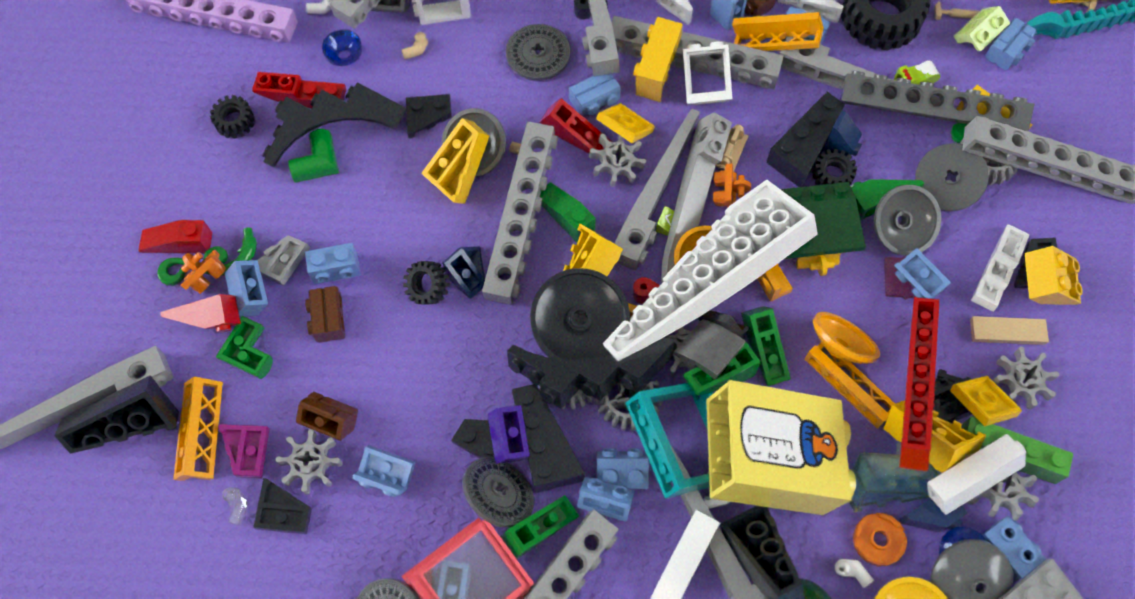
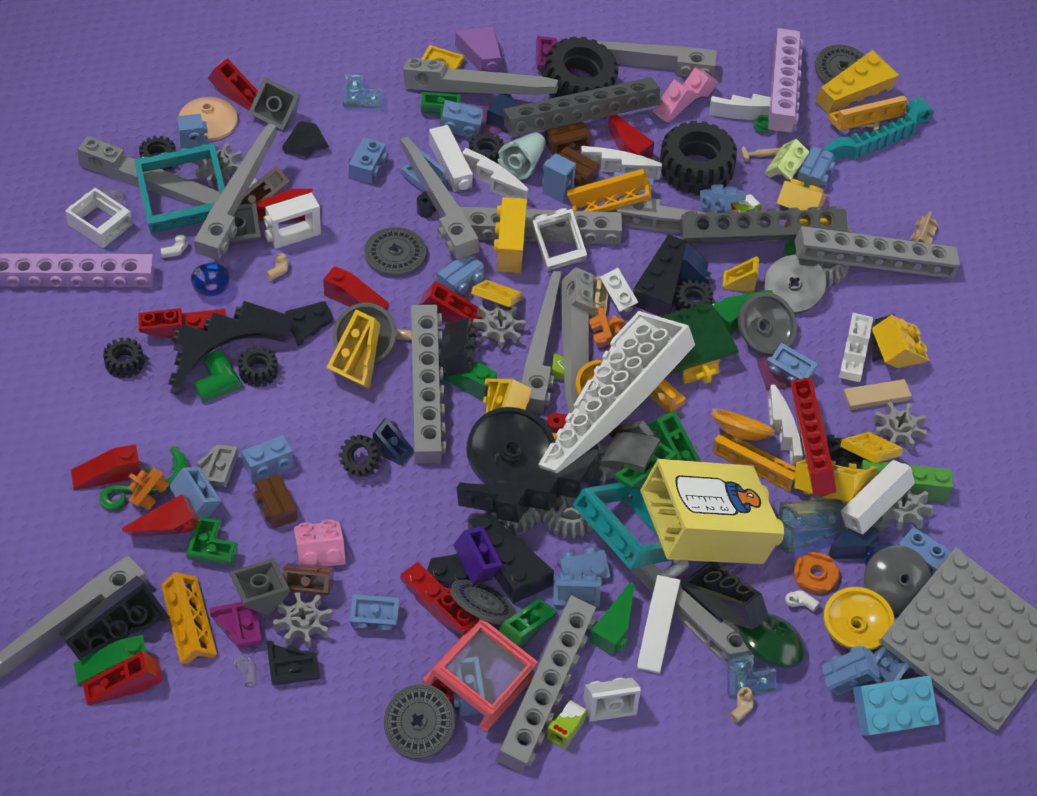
camera: 20 degrees left, 15 degrees down
none -> green slope [73,635,147,686]
none -> red slope [82,651,163,705]
none -> dark grey slope [229,558,290,616]
none -> black tyre [238,346,278,387]
none -> bright pink bracket [294,520,346,567]
none -> red slope [323,266,389,310]
none -> red slope [400,562,480,634]
none -> black brick [439,318,478,376]
none -> green slope [590,582,634,657]
none -> white hinge [600,268,638,313]
none -> medium blue bracket [700,184,746,213]
none -> yellow slope [722,256,759,293]
none -> white slope [768,385,803,467]
none -> yellow slope [777,178,827,210]
none -> tan hinge [910,211,938,244]

